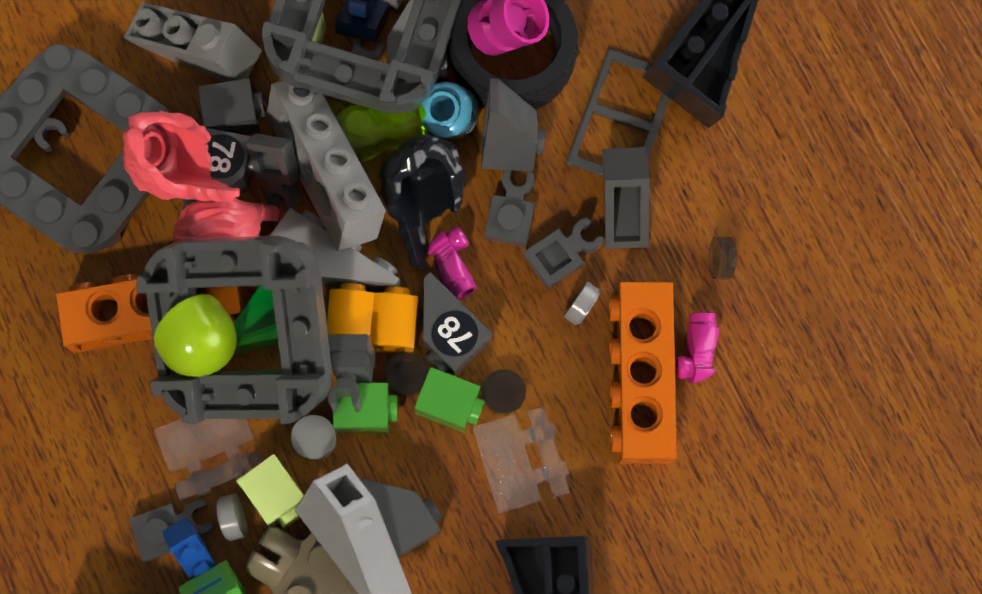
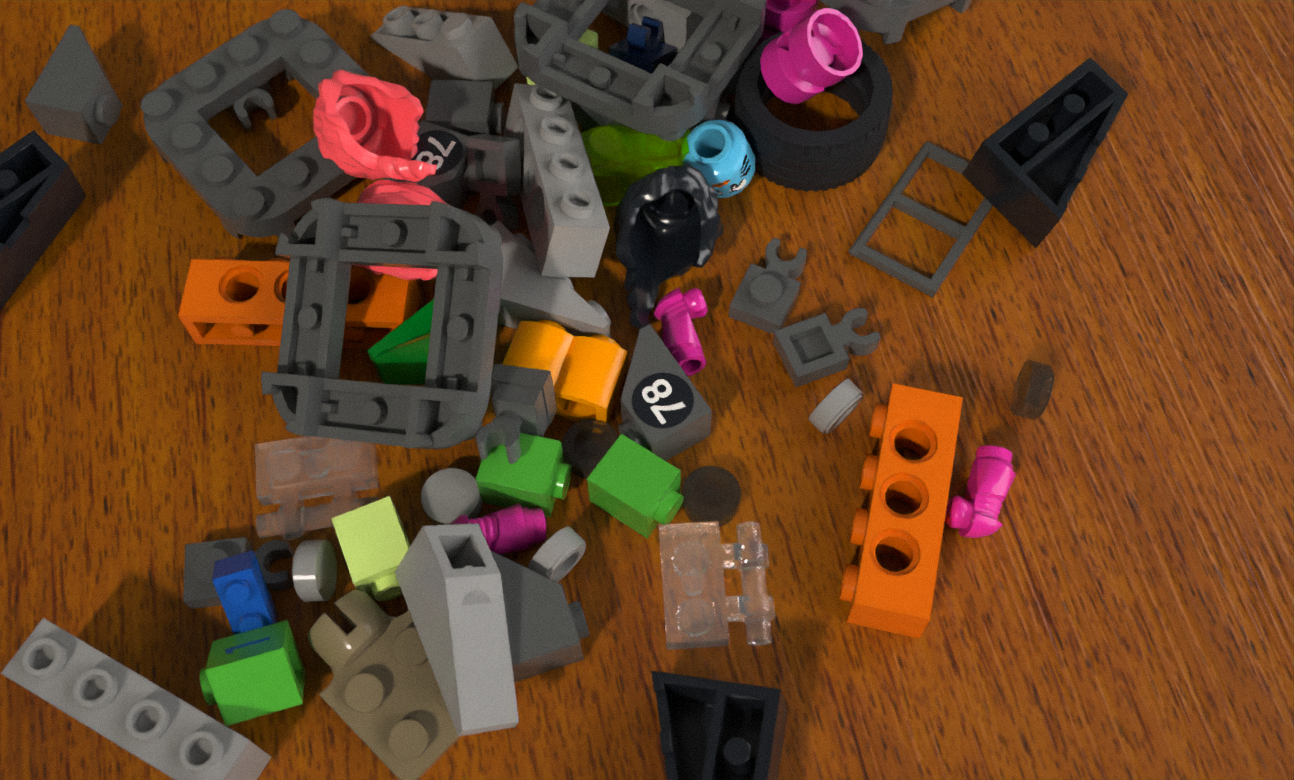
camera: 20 degrees right, 15 degrees down
lime helmet [154,294,237,377] -> none
dark grey slope [481,78,545,172] -> none
dark grey slope [602,147,650,249] -> none
none -> dark pink arm [450,503,546,554]
none -> light grey tile [528,527,586,582]

